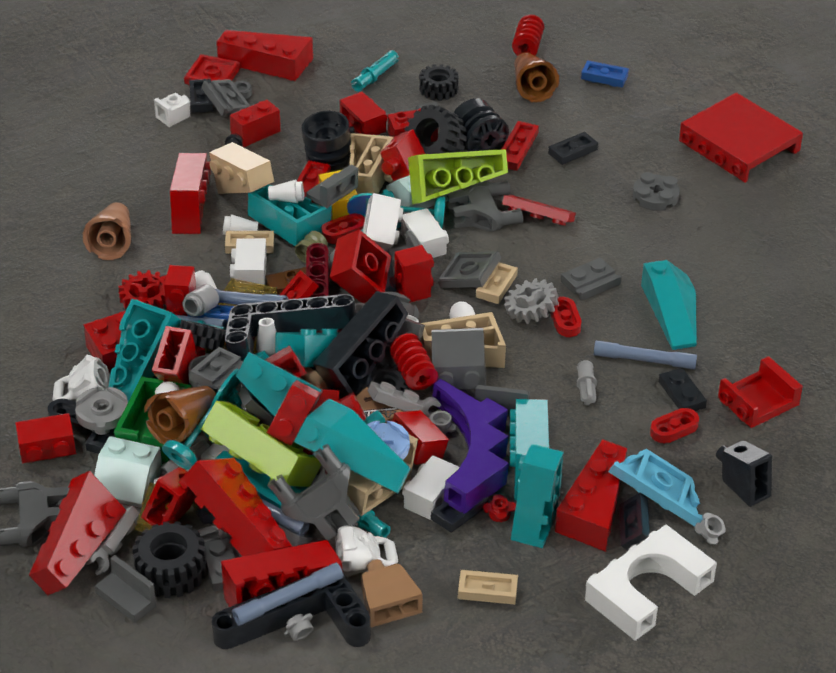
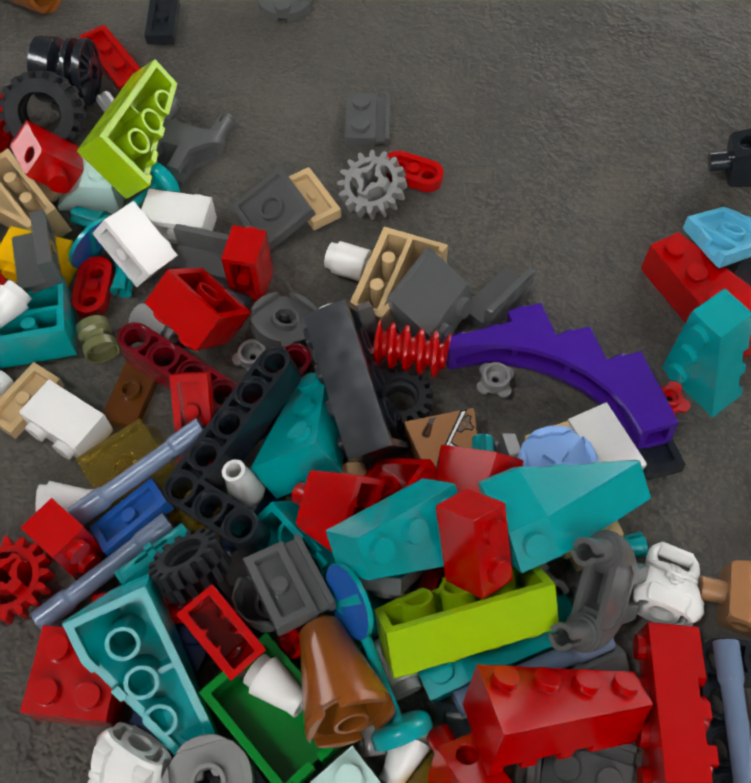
camera: 55 degrees left, 20 degrees up
light grey brick [183,284,219,316] -> none
light grey plate [367,381,441,417] -> none
red brick [392,410,449,465] -> none
plate [502,195,576,225] -> none
wedge [510,399,549,501] -> none
light grey axle [576,360,597,405] -> none
sand blue piece [594,340,697,370] -> none
teal wedge [641,260,697,350] -> none
red plate [650,408,699,443] -> none
black plate [659,368,707,411] -> none
red panel [718,356,803,428] -> none

